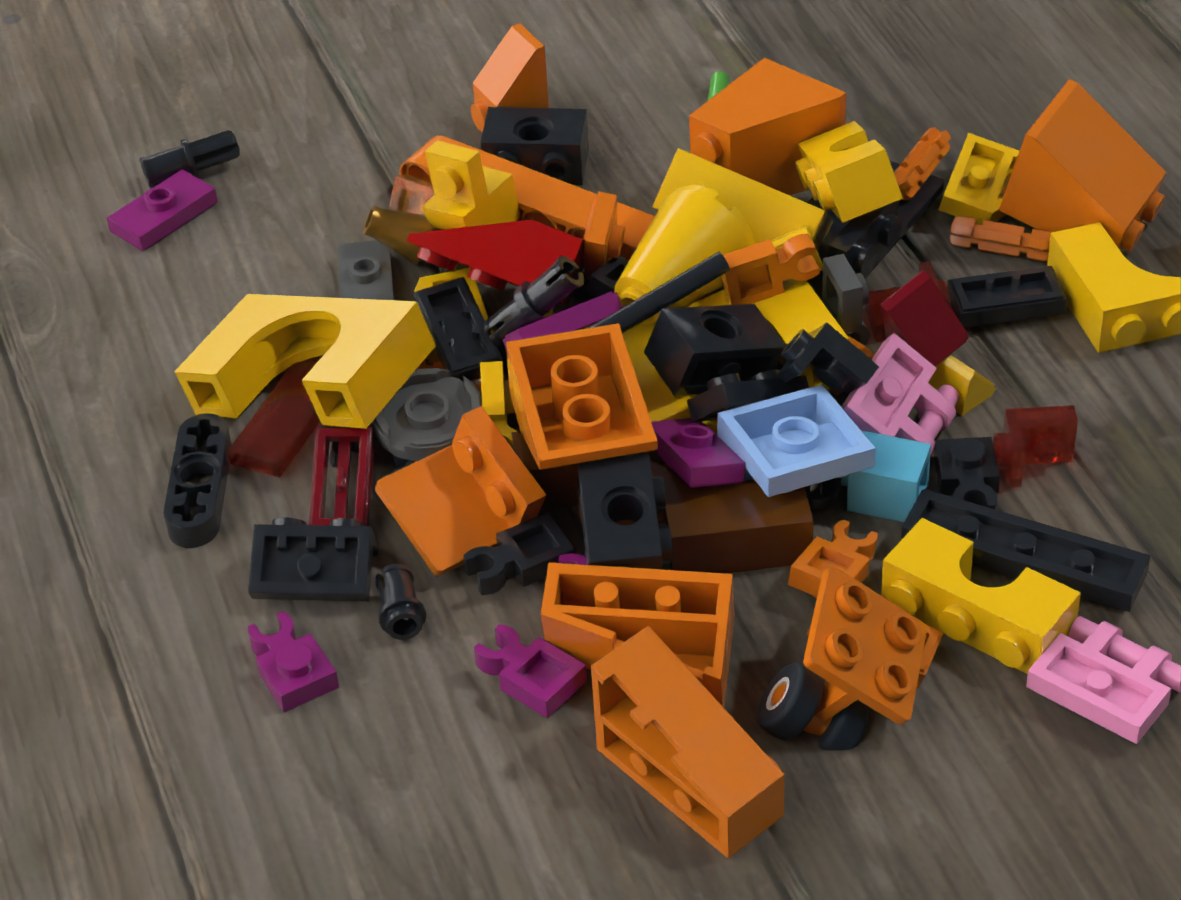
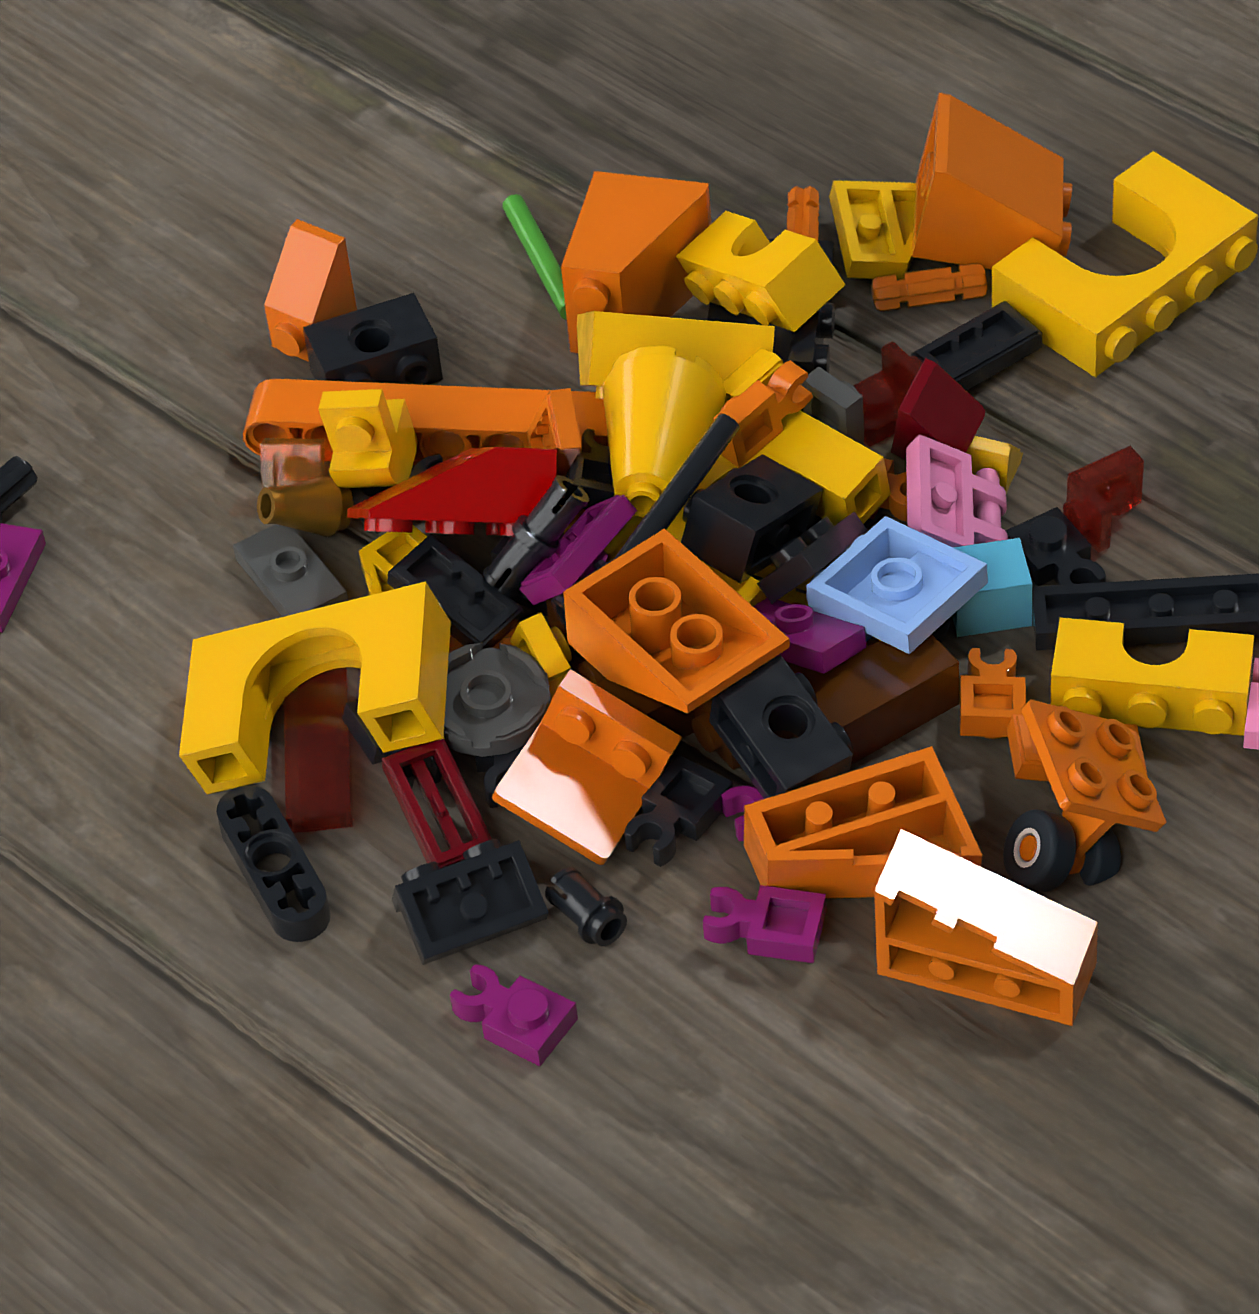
camera: 25 degrees left, 5 degrees up
black bracket [777,322,879,394] -> none

